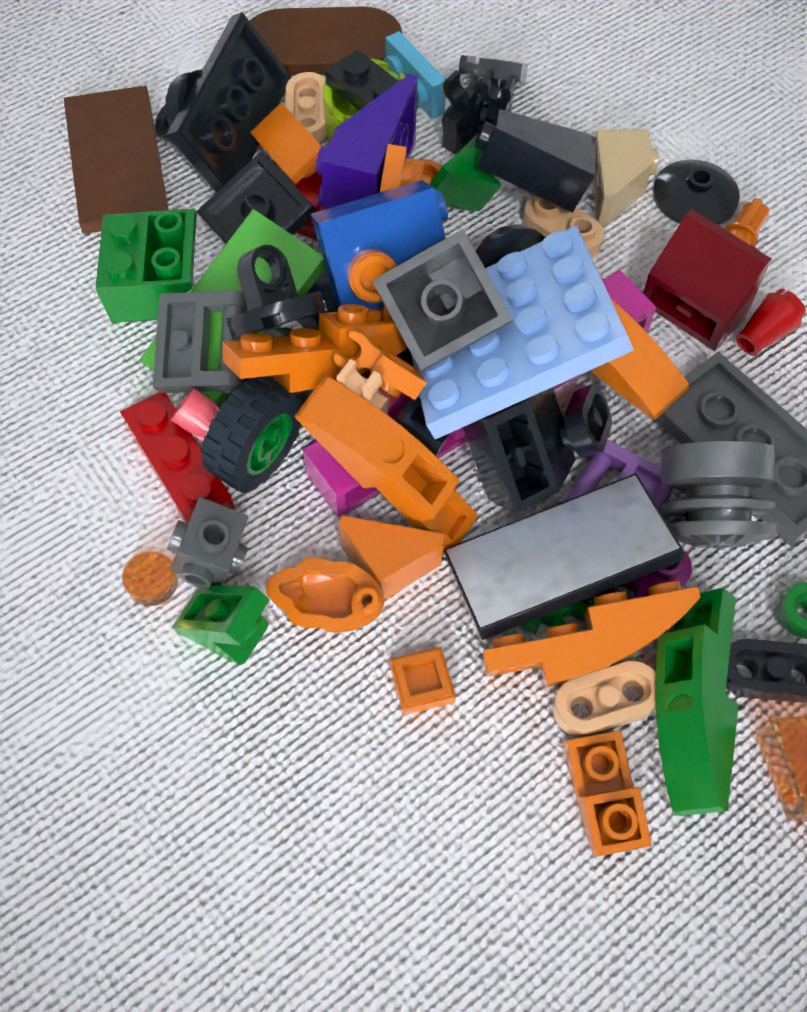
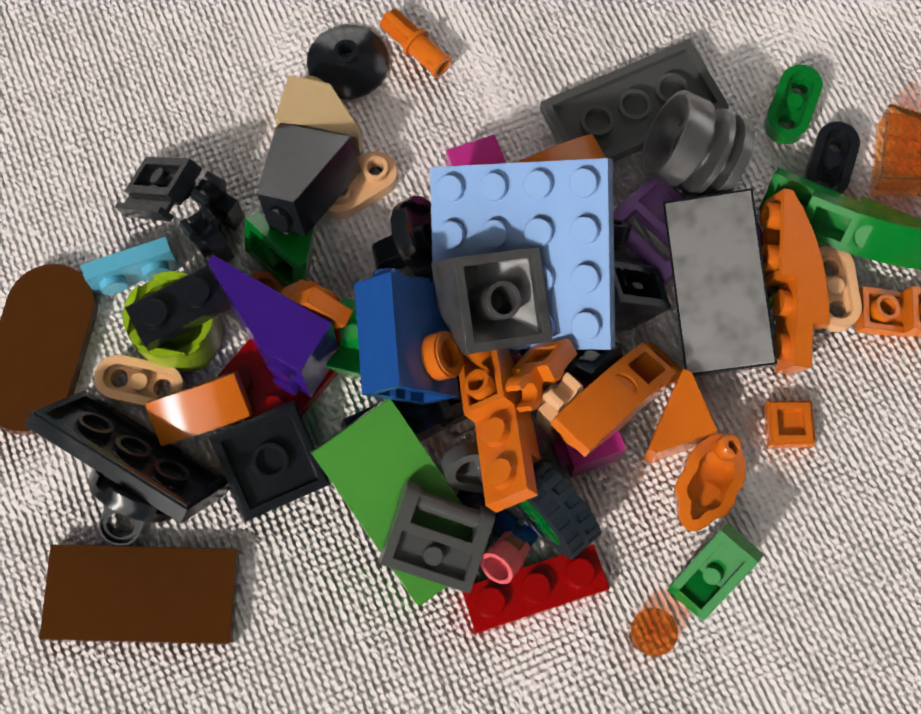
camera: 75 degrees left, 10 degrees up
green slope [95,208,197,323] -> none
dark grey brick [167,497,249,588] -> none
black tile [226,245,328,339] -> none
dark red slope [643,209,772,351] -> none
red cone [736,289,806,356] -> none

